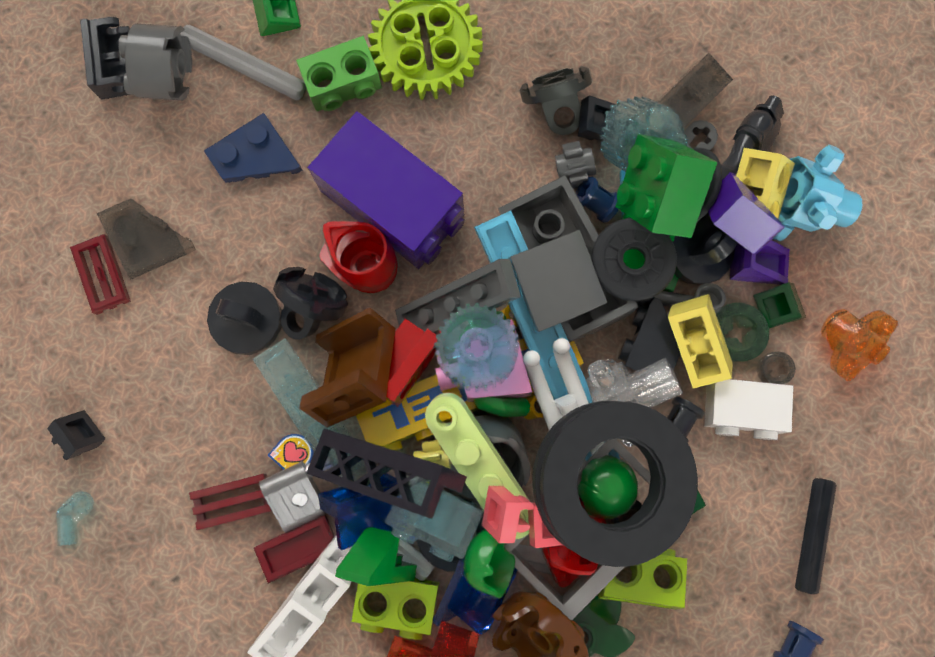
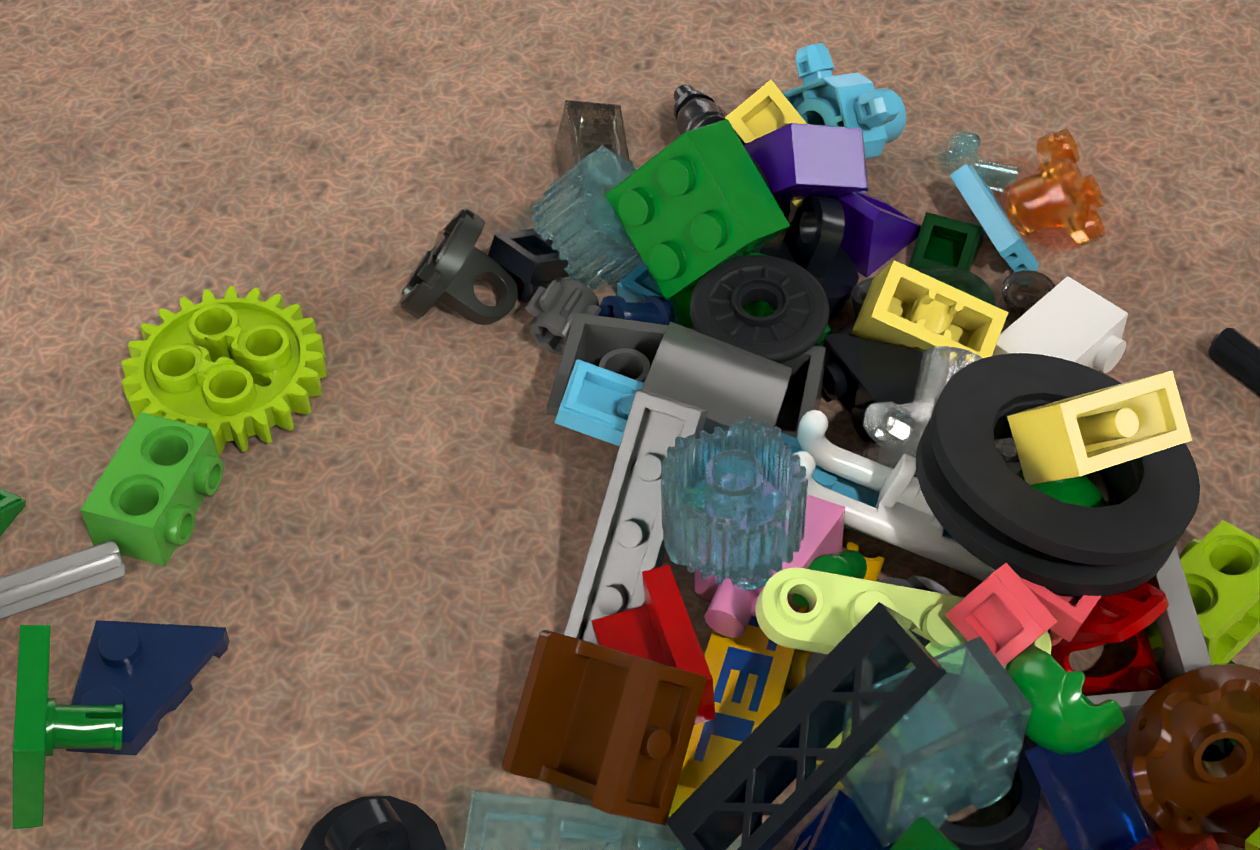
camera: 55 degrees left, 30 degrees down
black tile [273,267,348,340] -> none
dark purple brick [307,111,465,269] -> none
red helmet [319,221,398,293] -> none
none -> green tile [12,625,123,829]
none -> clear light blue arm [945,131,1019,194]
none -> medium azure tile [950,163,1039,280]
none -> light yellow slope [1007,370,1192,485]

